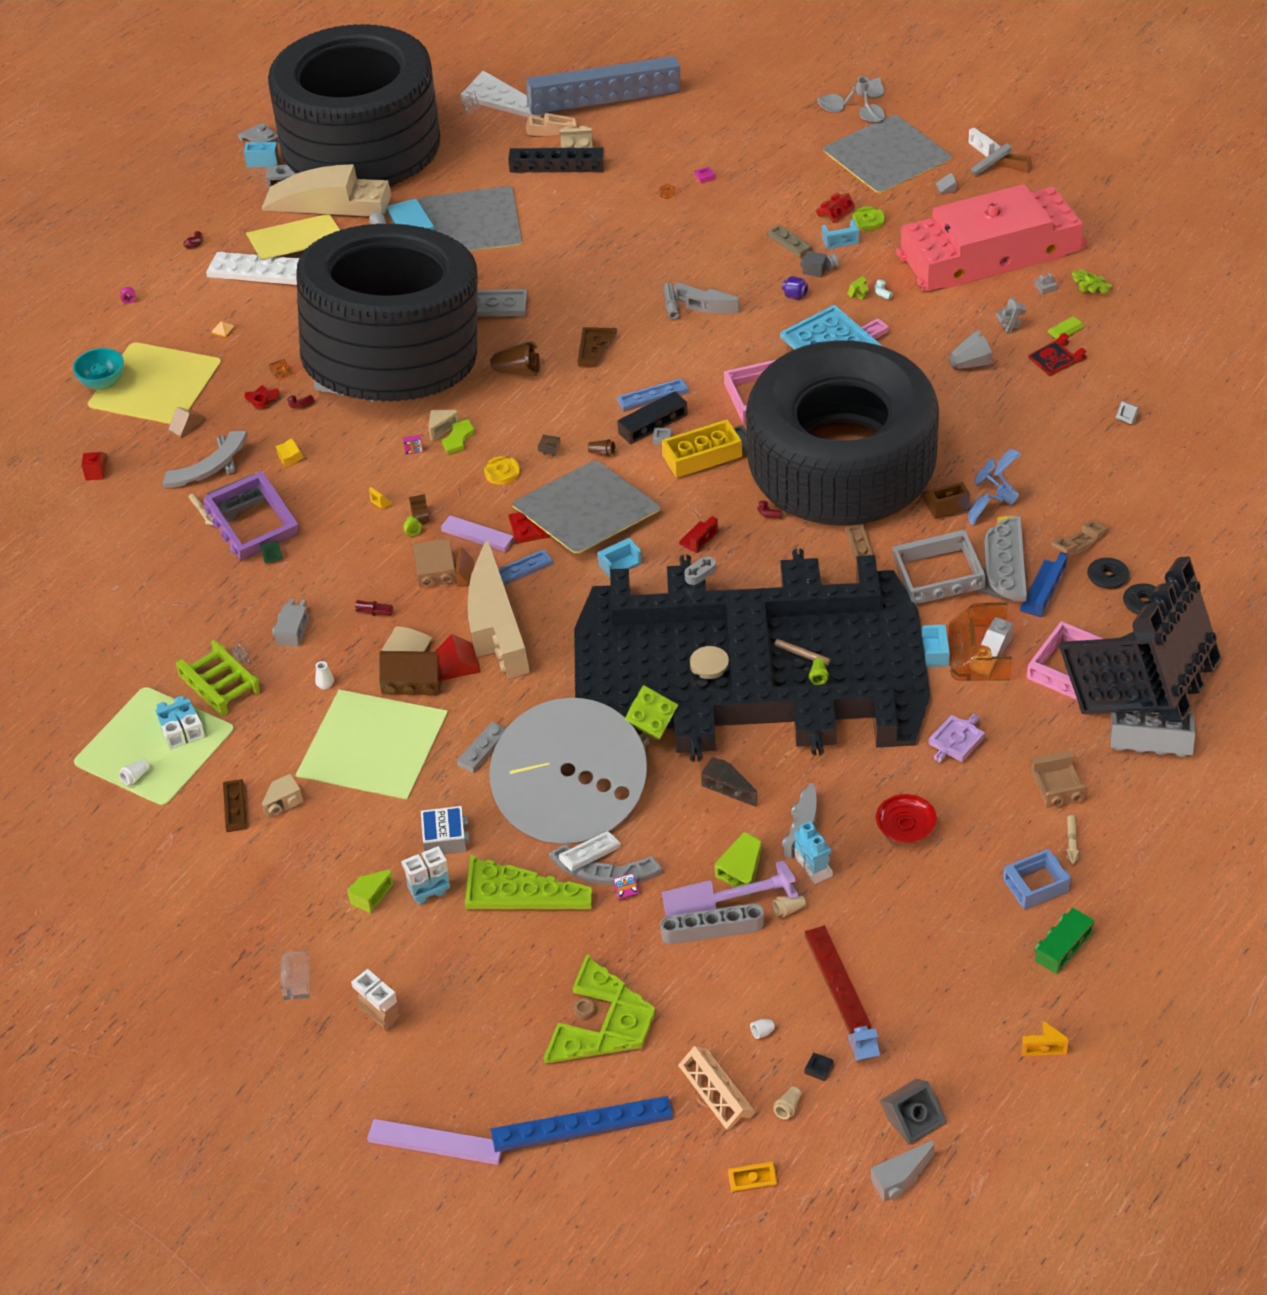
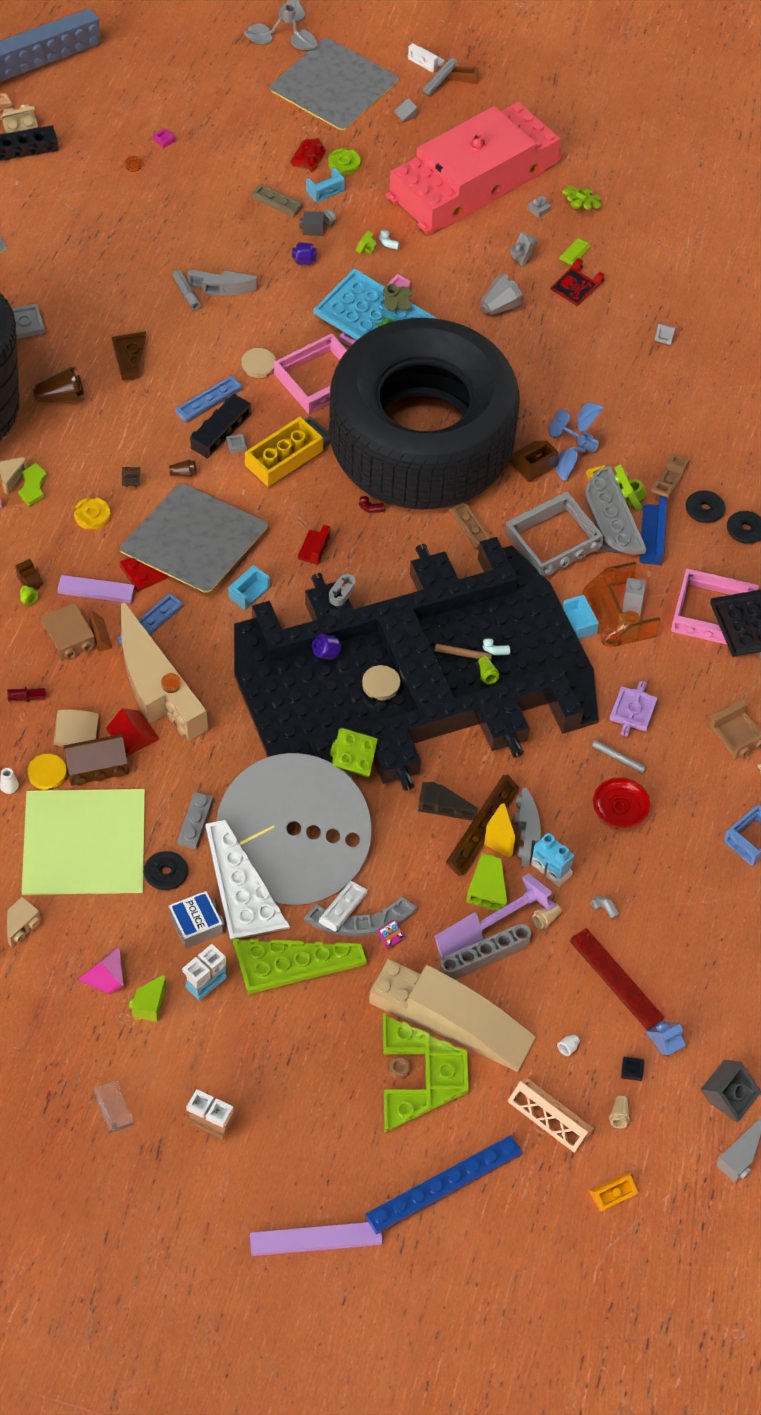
camera: 25 degrees left, 10 degrees up
none -> yellow tile [28,754,67,790]
none -> dark pink slope [77,948,123,994]
none -> black wheel [144,851,188,890]
none -> clear orange tile [161,673,181,693]
none -> white wing [205,820,290,941]
none -> tan tile [241,348,276,378]
none -> dark purple head [312,634,341,660]
none -> tan slope [369,959,536,1072]
none -> olive plate [383,284,414,312]
none -> reddish brown plate [446,774,519,875]
none -> light aqua arm [482,639,510,655]
none -> yellow slope [484,803,515,858]
none -> light grey arm [591,896,619,919]
none -> light grey bar [592,740,646,774]
none -> lime plate [614,464,646,512]

